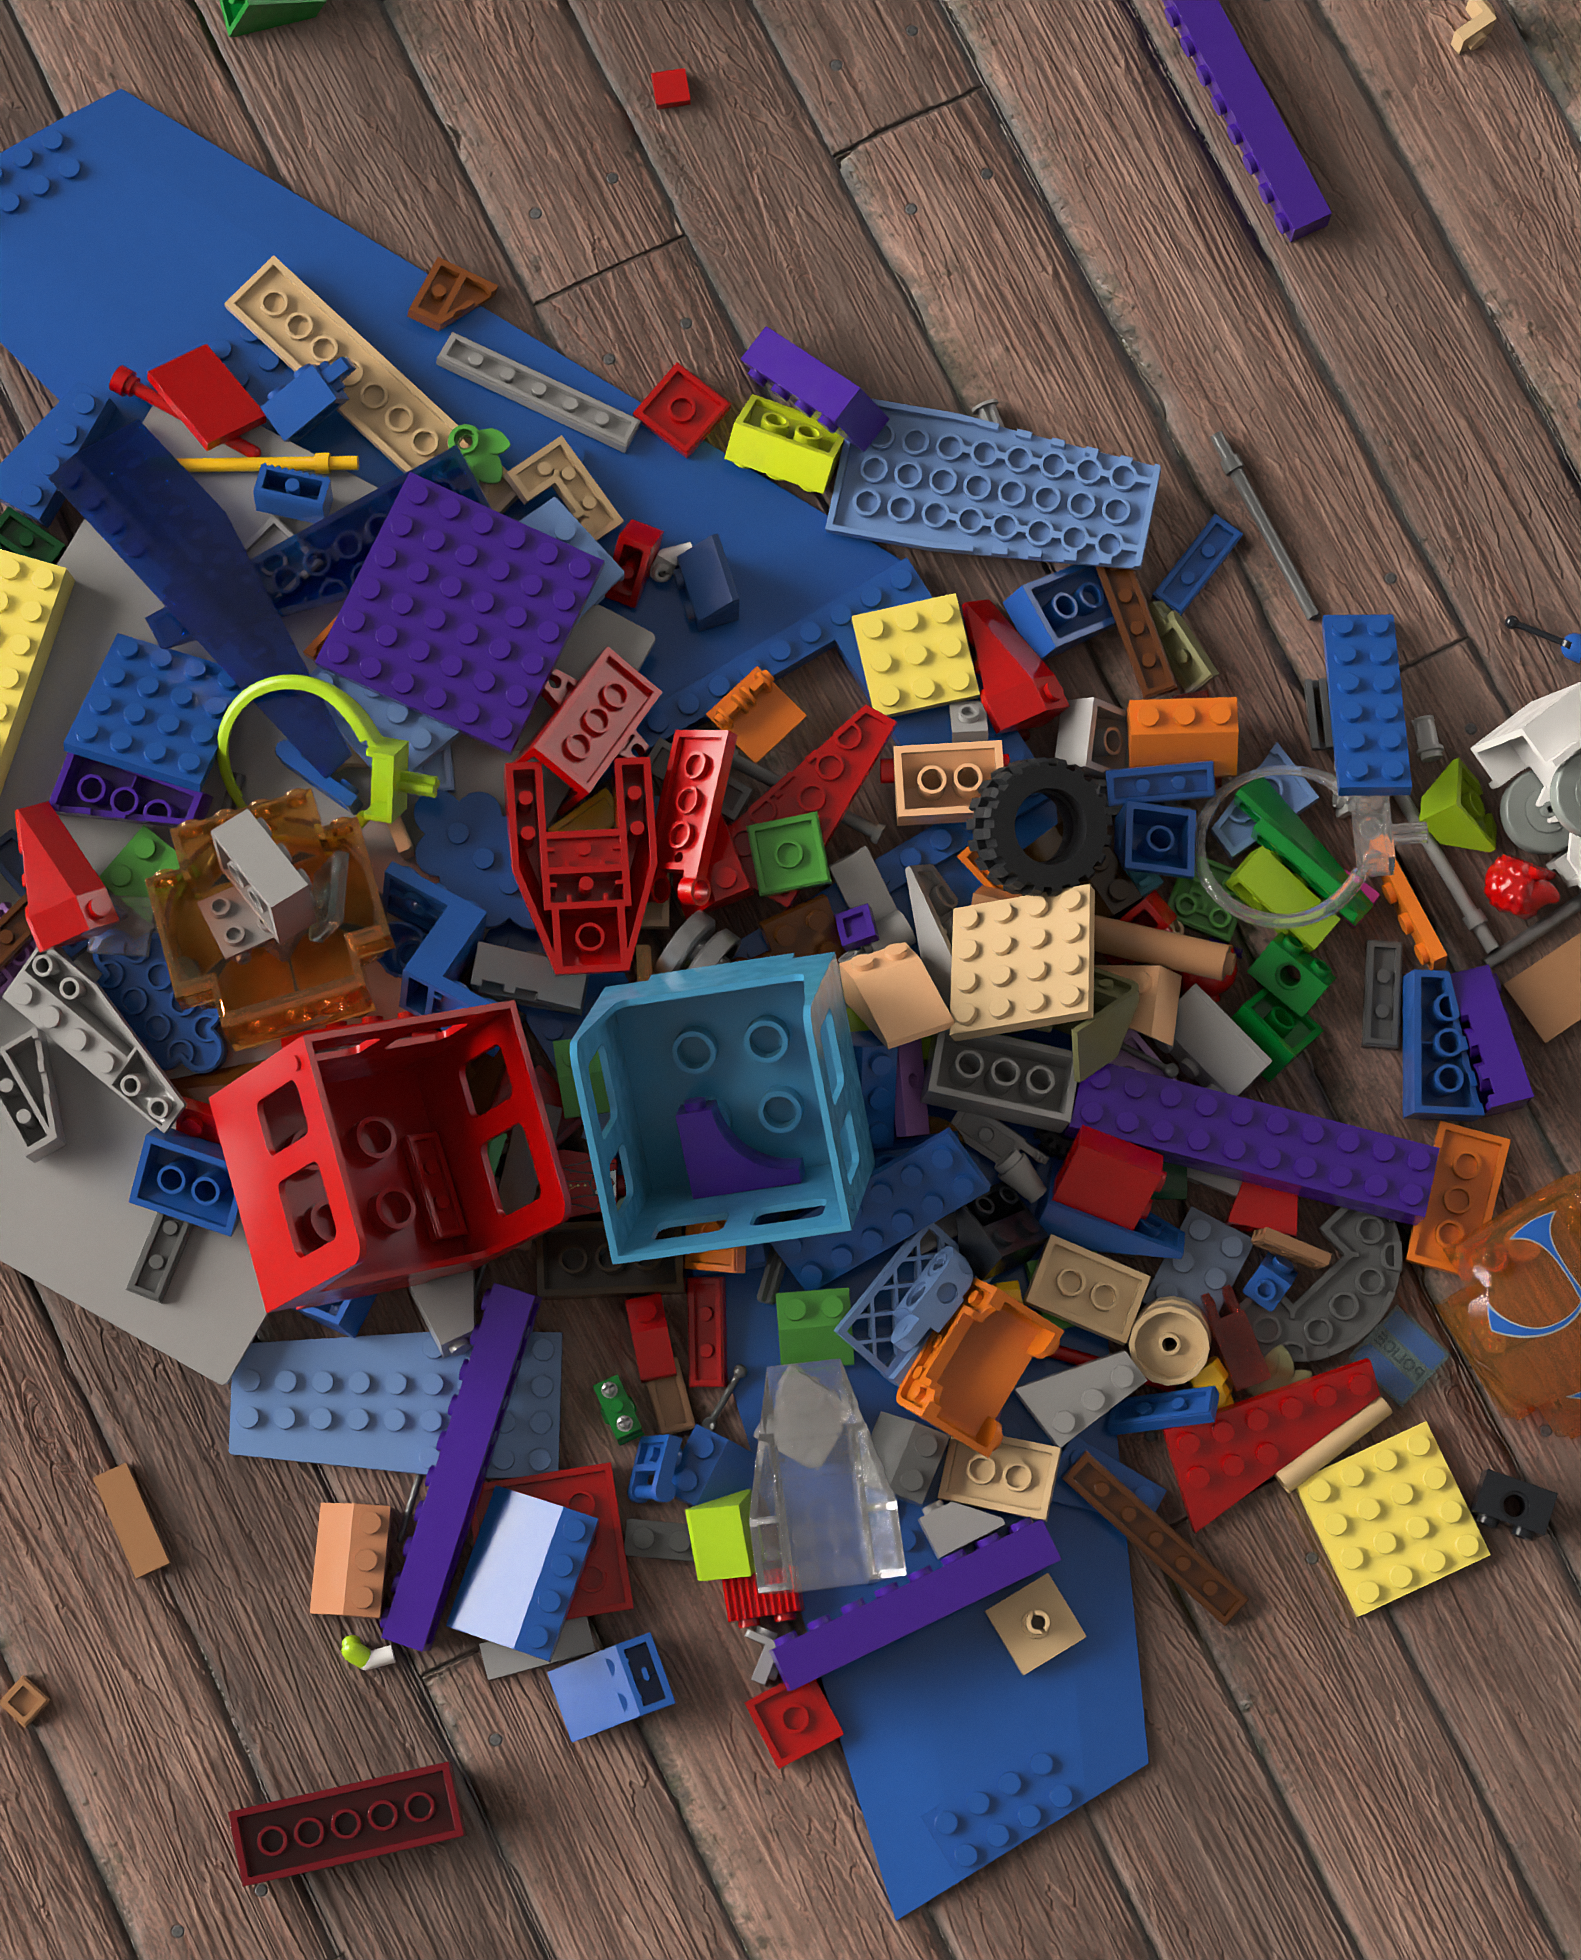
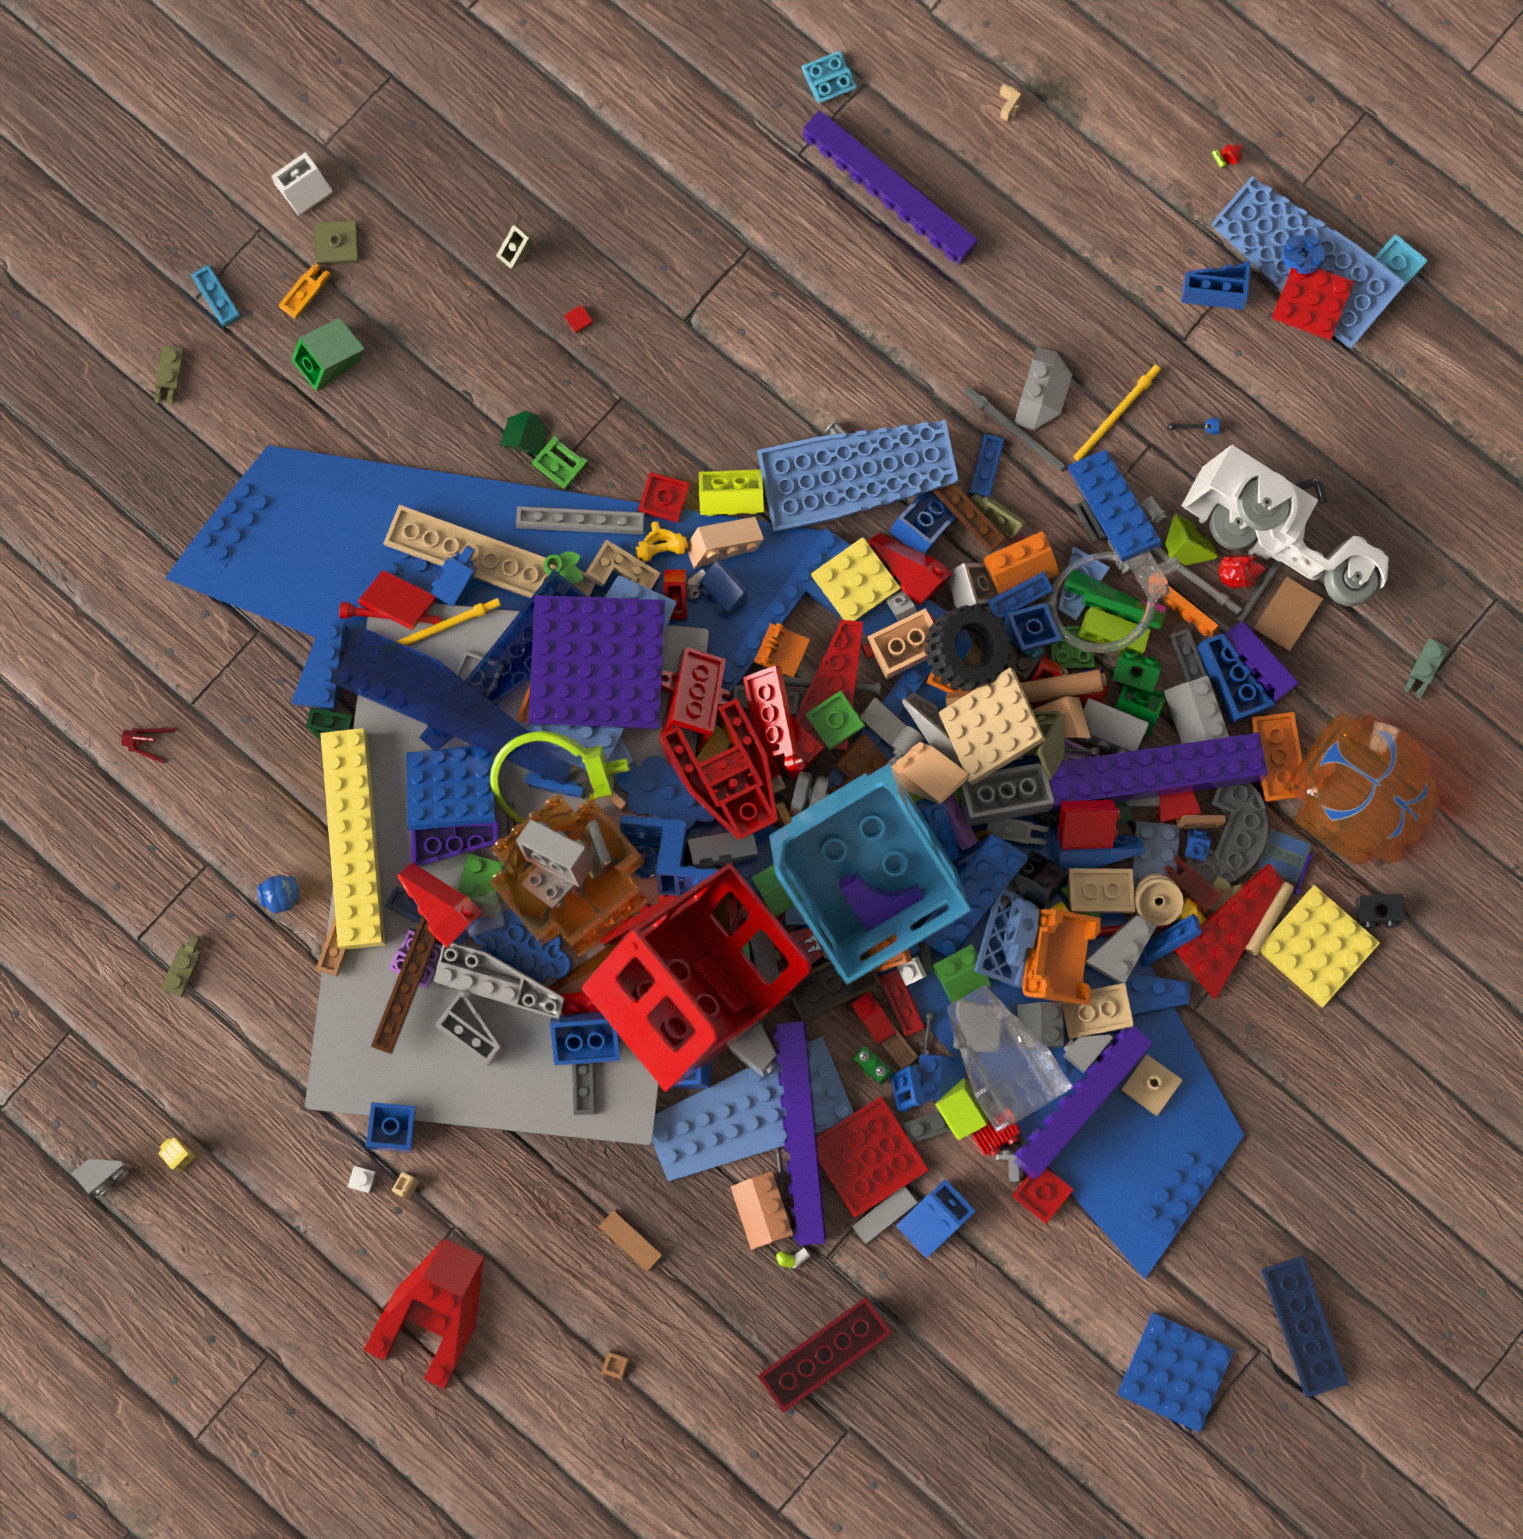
camera: 20 degrees left, 0 degrees up
blue brick [253,462,333,526] -> none
dark orange wing [407,257,498,331] -> none
slope [446,1485,600,1663] -> none
dark purple wedge [741,326,889,452] -> none
dark purple tile [834,903,880,952] -> none
light grey cone [994,1148,1047,1203] -> none
reddish brown tile [1061,1450,1249,1626] -> none
none -> dark green slope [500,411,548,456]
none -> bright green plate [532,435,589,490]
none -> yellow piece [635,522,688,562]
none -> light nougat wedge [686,517,764,569]
none -> white plate [897,956,927,985]
none -> light grey wedge [1014,347,1072,431]
none -> yellow bar [1073,364,1161,461]
none -> light grey slope [1163,675,1229,744]
none -> dark purple hinge [1294,852,1313,895]

